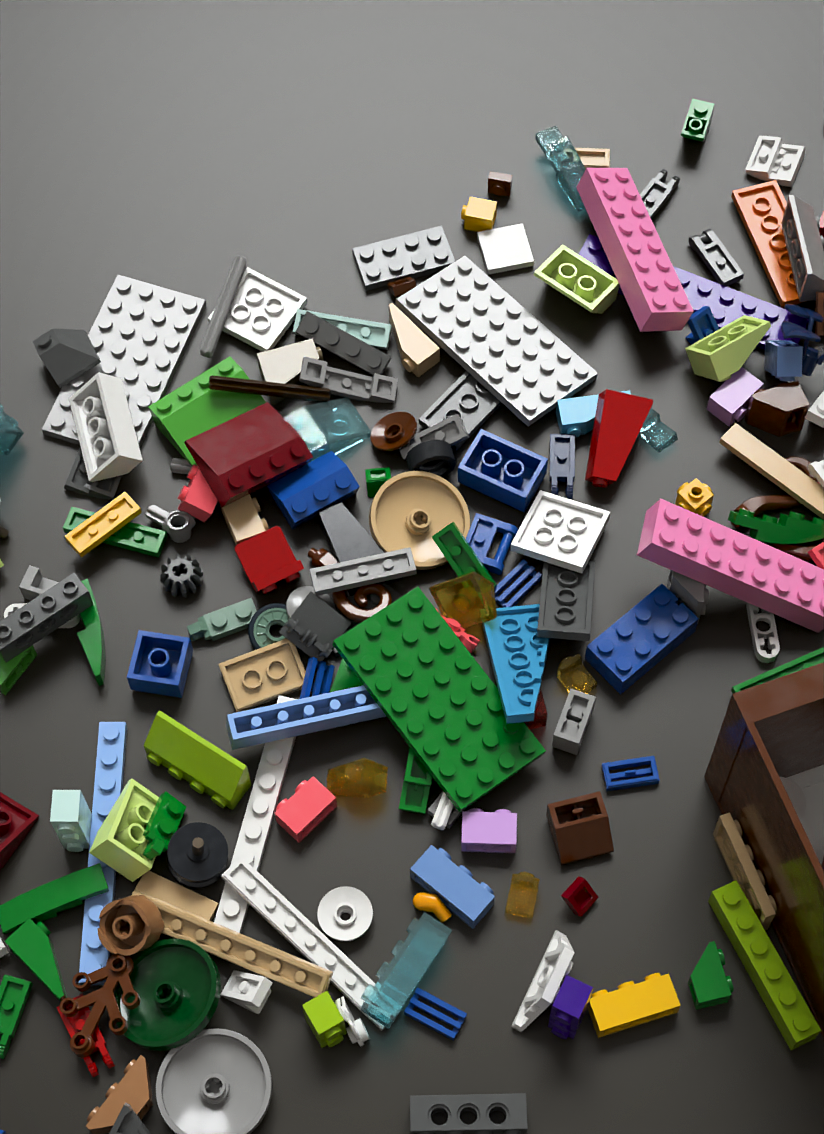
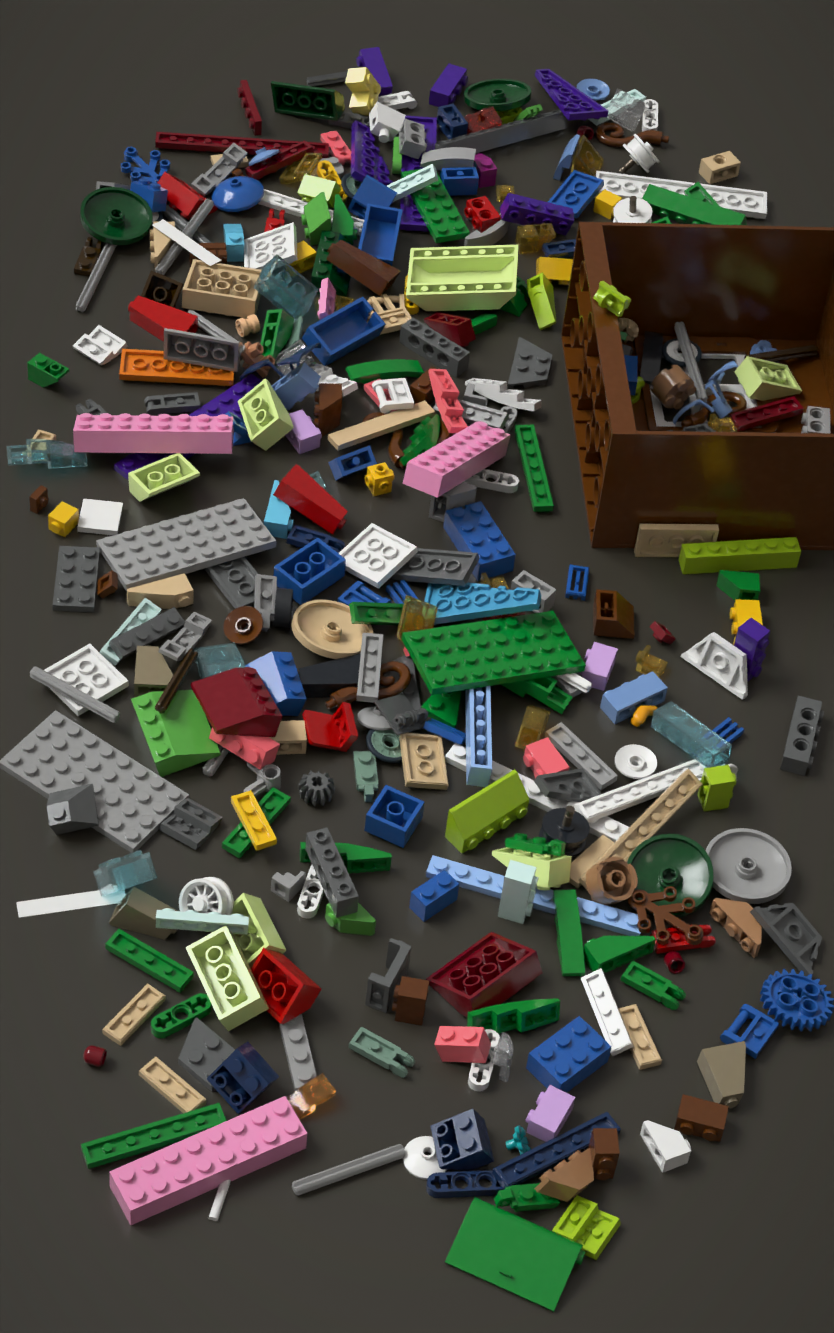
camera: 80 degrees left, 15 degrees down
white slope [69,372,143,482] -> none
white slope [220,970,273,1014] -> none
green slope [365,467,391,498] -> none
none -> blue brick [328,445,377,481]
none -> blue brick [409,870,459,922]
none -> dark grey wing [534,768,602,802]
none -> light grey plate [545,722,618,790]
none -> dark red piece [664,951,685,974]

